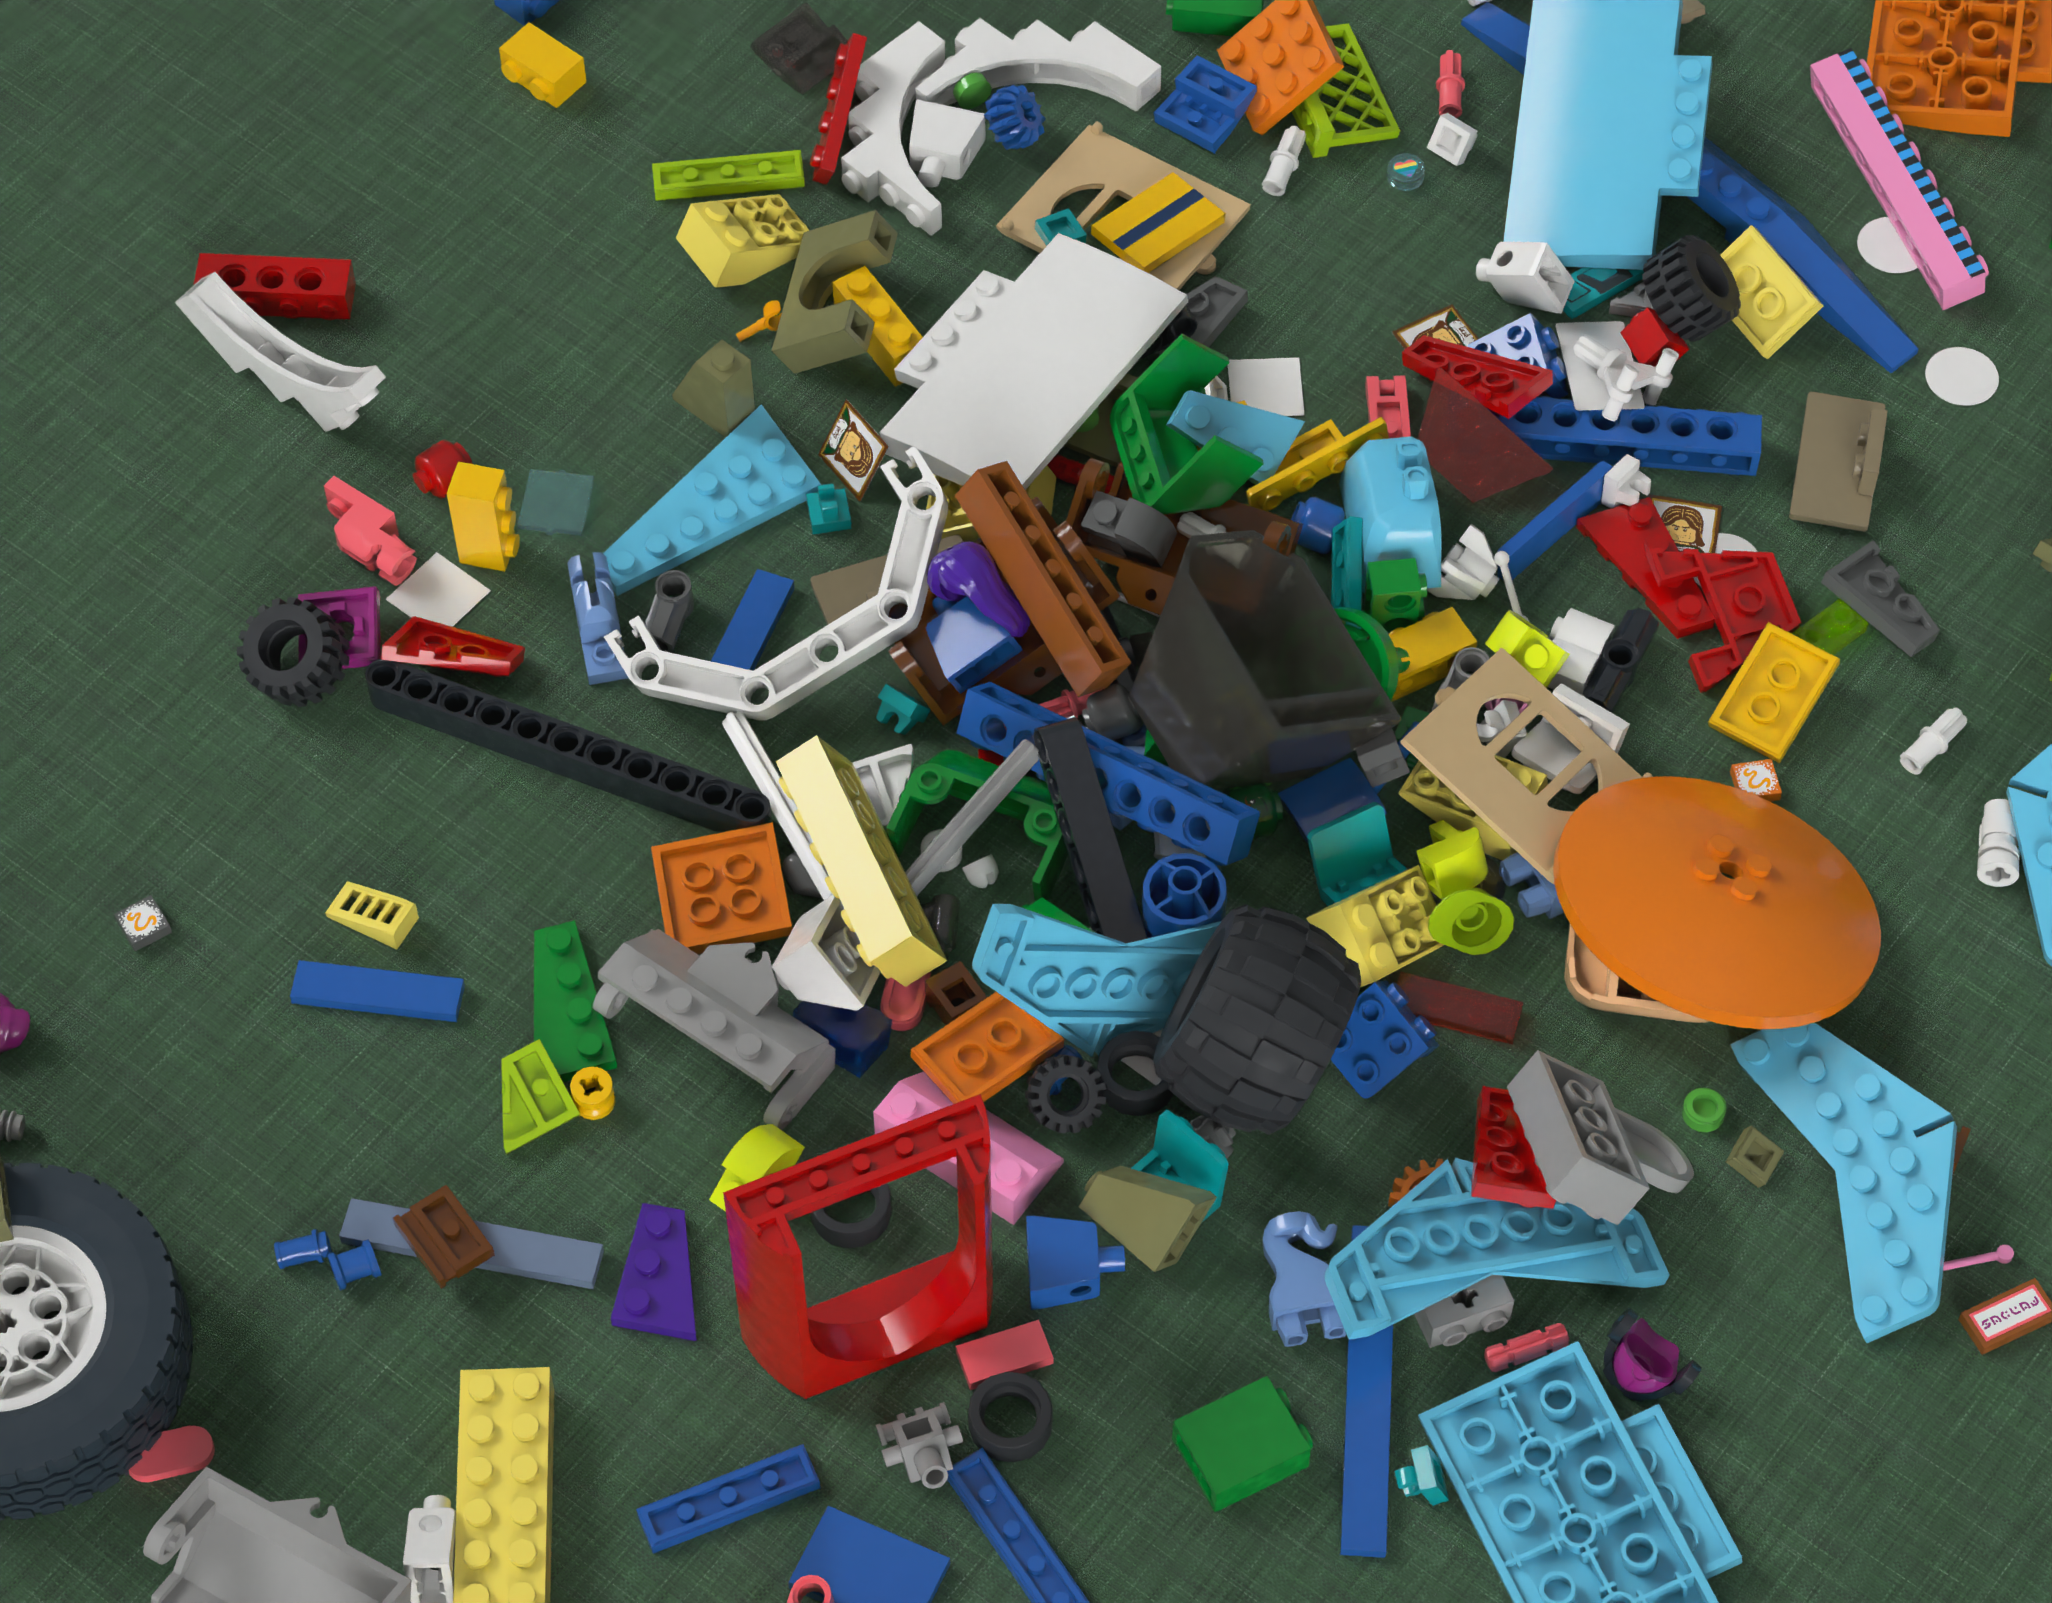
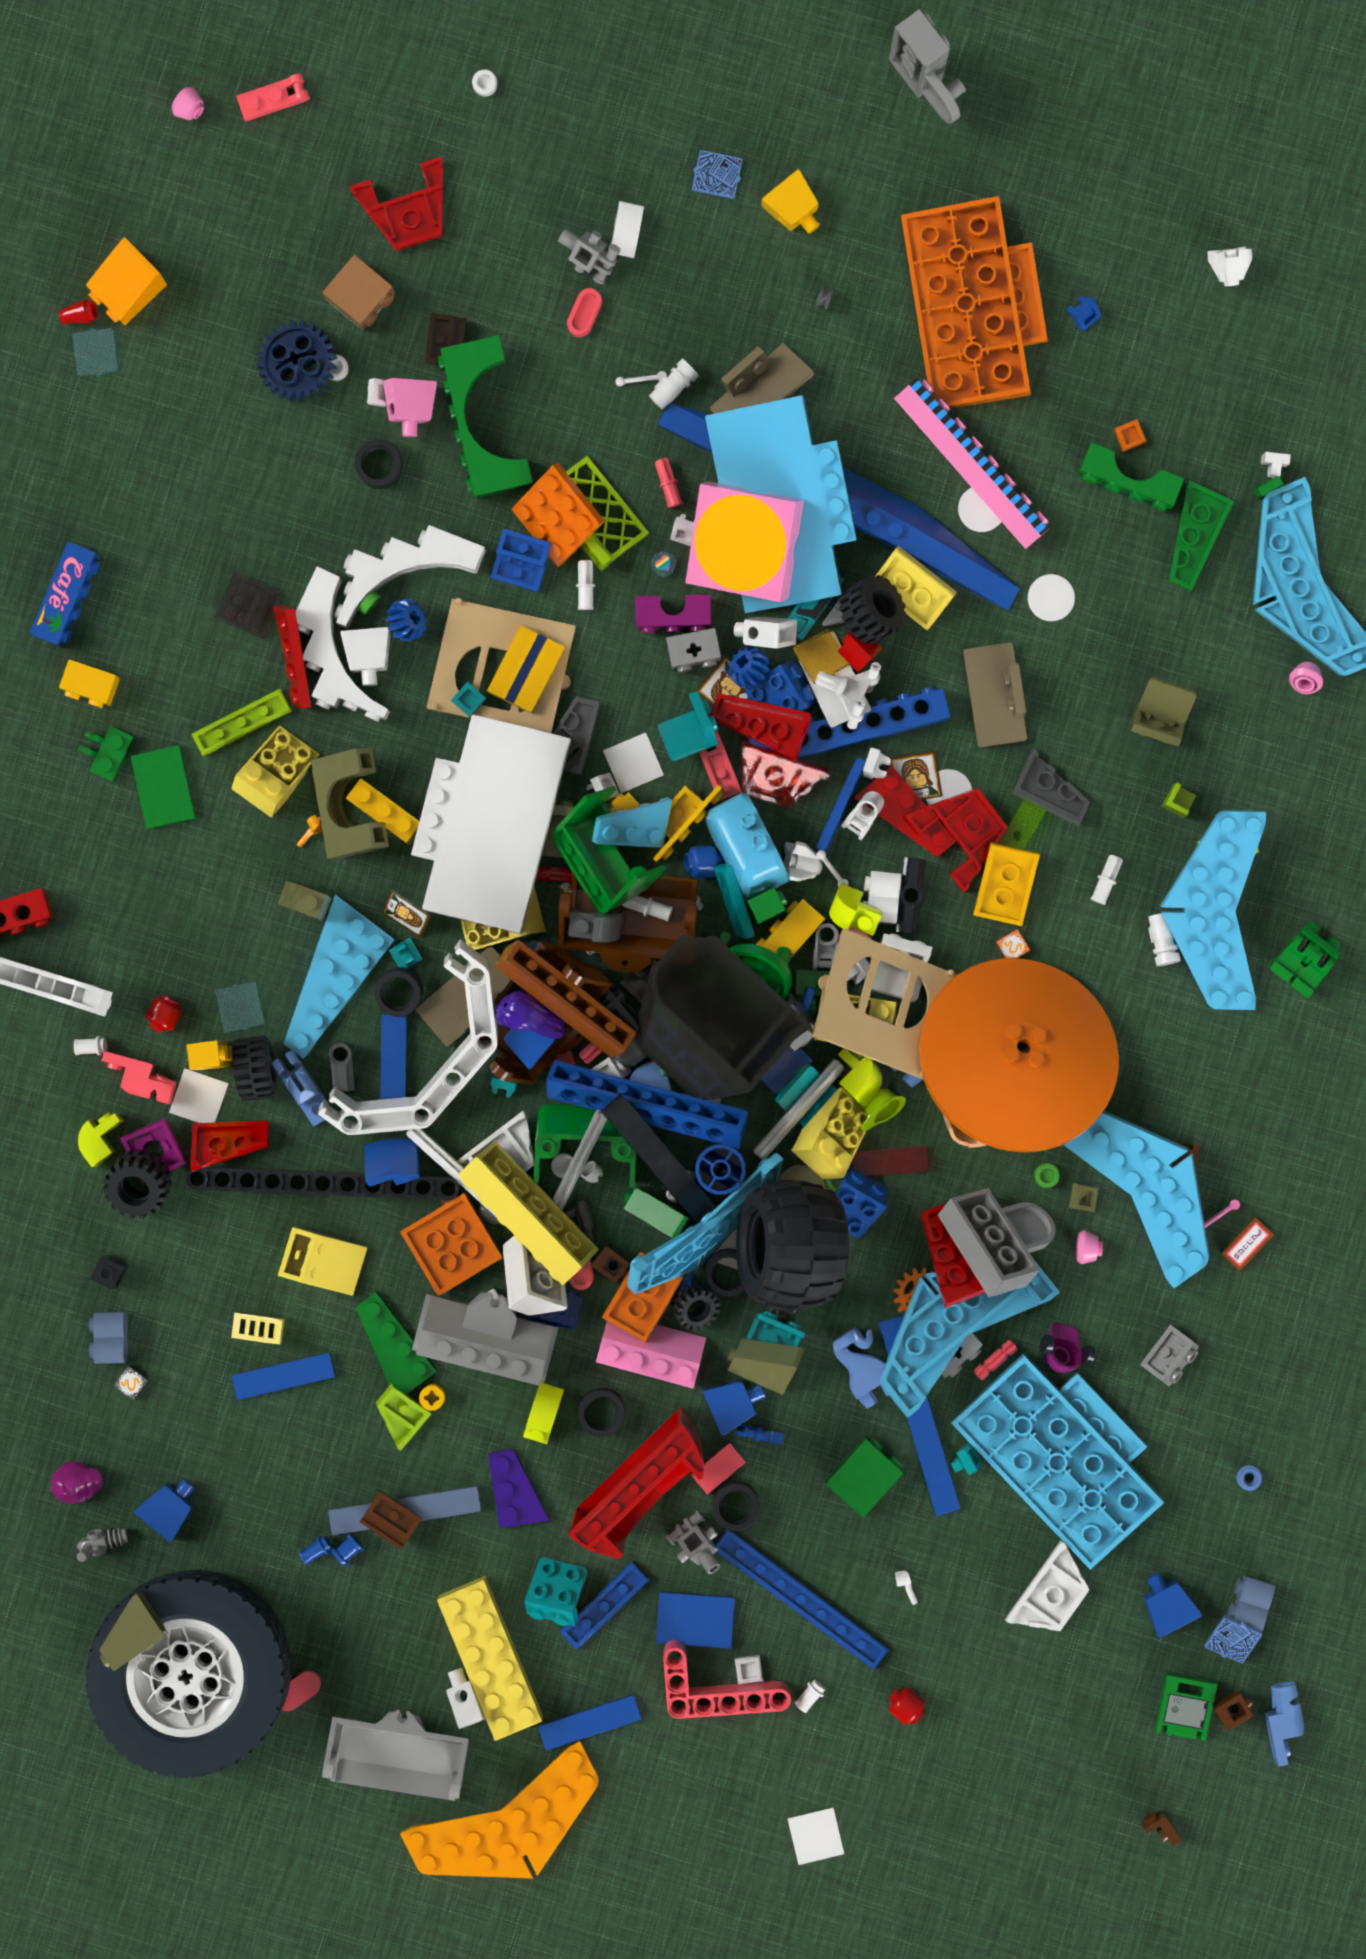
camera: 20 degrees left, 30 degrees up
none -> white pin [74,1036,107,1056]
none -> green hinge [78,726,135,782]
none -> neon yellow brick [78,1112,124,1167]
none -> sand blue brick [89,1312,128,1364]
none -> black brick [90,1255,129,1290]
none -> green tile [130,745,196,829]
none -> blue torso [134,1478,195,1543]
none -> black tyre [232,1035,277,1101]
none -> light yellow slope [278,1226,368,1296]
none -> blue slope [364,1139,420,1187]
none -> black tyre [374,967,424,1017]
none -> teal bracket [525,1557,587,1626]
none -> magenta arch [635,595,711,634]
none -> teal bracket [658,691,718,761]
none -> light grey brick [666,628,721,673]
none -> yellow tile [686,481,804,602]
none -> blue gear [728,645,771,690]
none -> blue piece [734,1424,784,1445]
none -> white axle [753,1059,844,1160]
none -> clear yellow piece [792,629,850,684]
none -> white piece [841,791,884,840]
none -> bright pink cone [1076,1230,1103,1264]
none -> light grey bracket [1140,1325,1199,1387]

